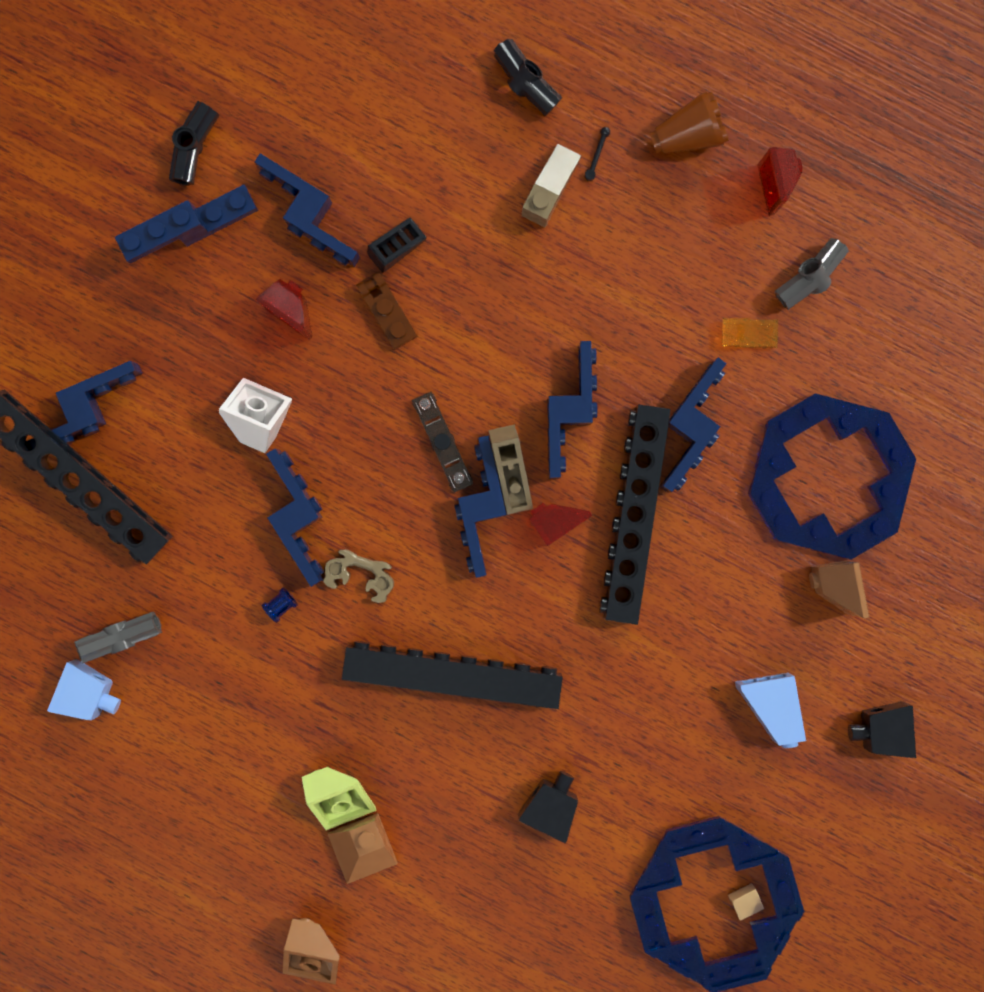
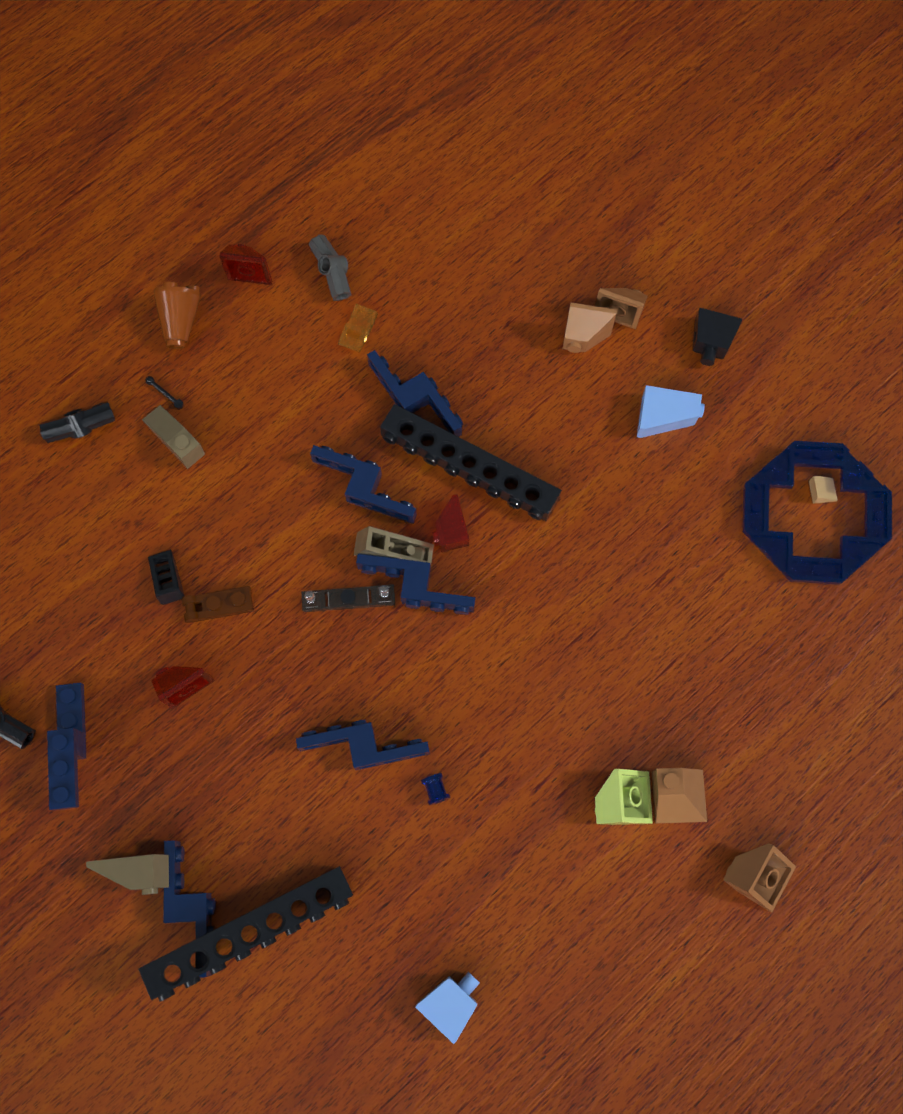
camera: 70 degrees left, 15 degrees down
dark grey piece [74,612,162,664] -> none
white slope [219,378,292,453] -> none
dark blue bracket [254,153,360,267] -> none
dark tan helmet [323,549,394,603] -> none
black brick [342,641,563,709] -> none
black torso [518,771,578,844] -> none
clear blue plate [748,393,916,560] -> none
none -> dark tan slope [86,854,169,895]
none -> medium nougat slope [595,288,648,329]

